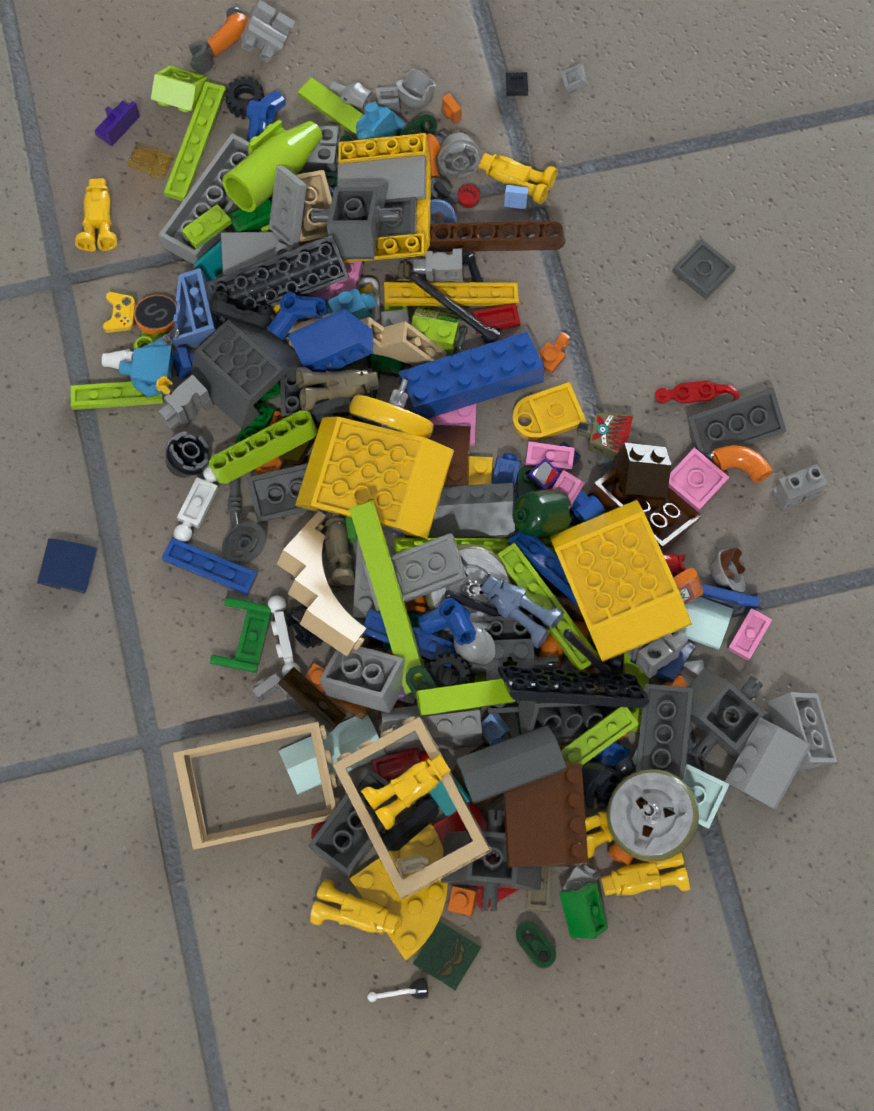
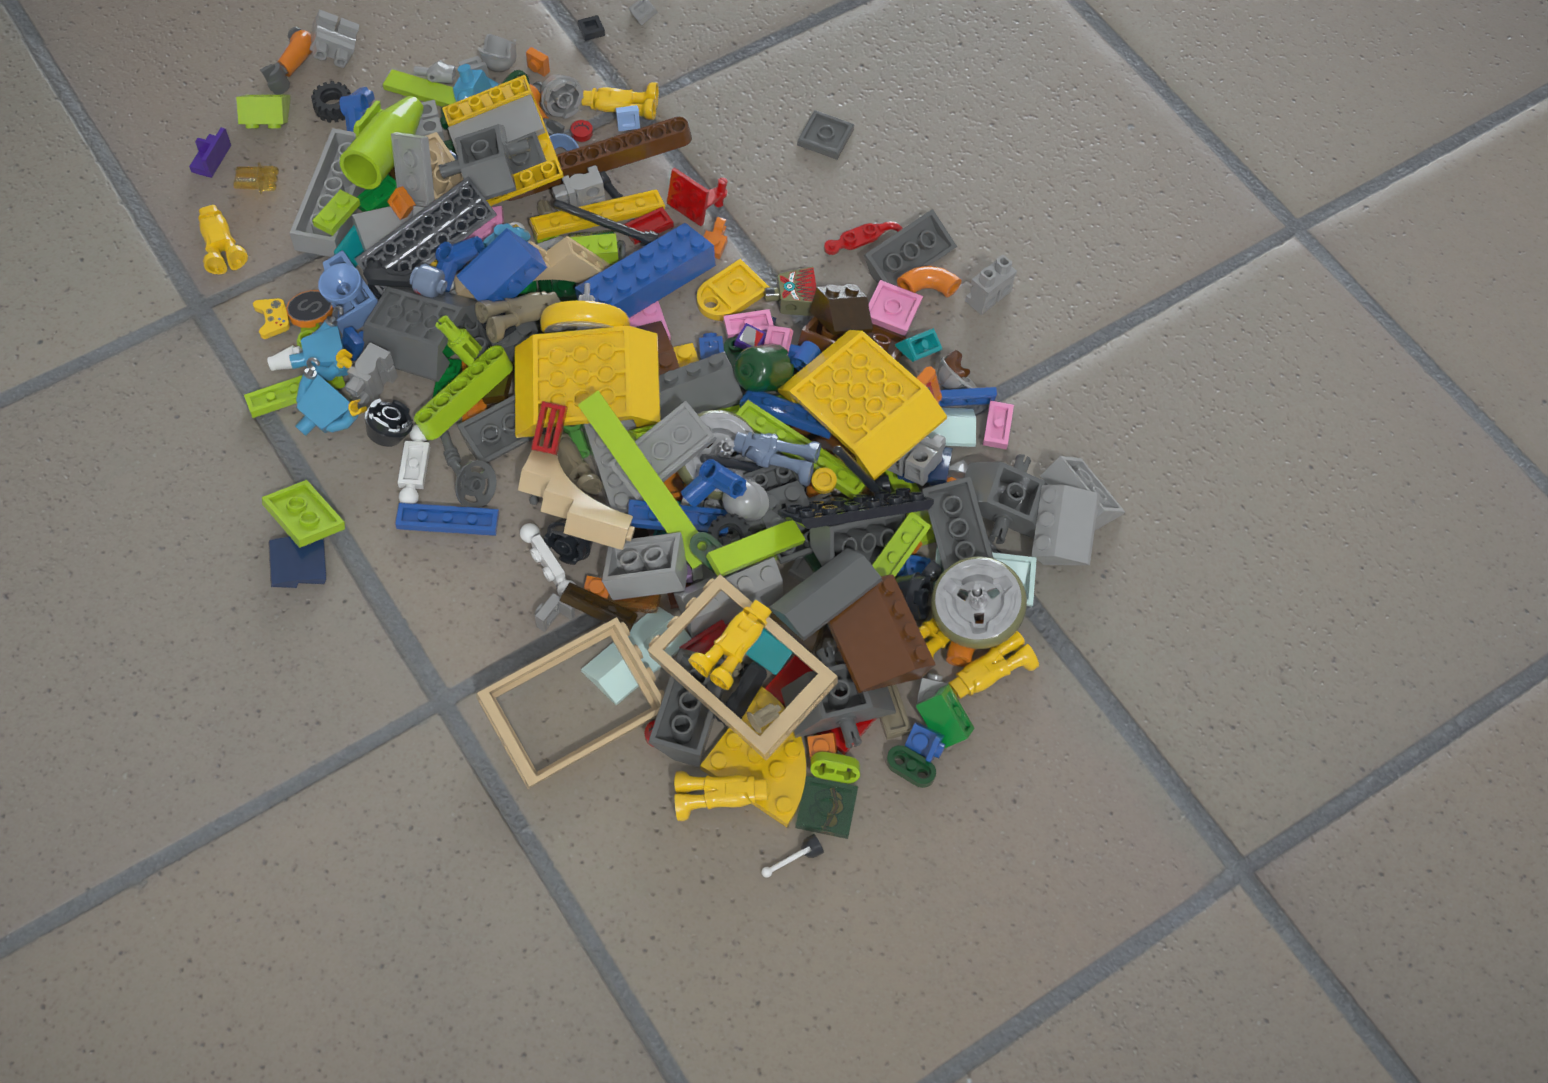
camera: 25 degrees left, 10 degrees down
lime plate [164,82,226,201] -> none
green plate [210,597,272,673] -> none
light blue plate [481,713,511,745] -> none
none -> lime plate [262,480,345,548]
none -> dark azure torso [295,357,367,436]
none -> medium blue piece [318,263,362,304]
none -> orange plate [387,186,416,220]
none -> sand blue head [410,264,447,298]
none -> lime arm [435,315,483,366]
none -> red tile [531,401,568,456]
none -> red plate [667,168,728,226]
none -> lime beam [811,752,860,783]
none -> yellow tile [812,468,837,494]
none -> teal slope [895,328,943,362]
none -> blue bracket [905,722,946,763]

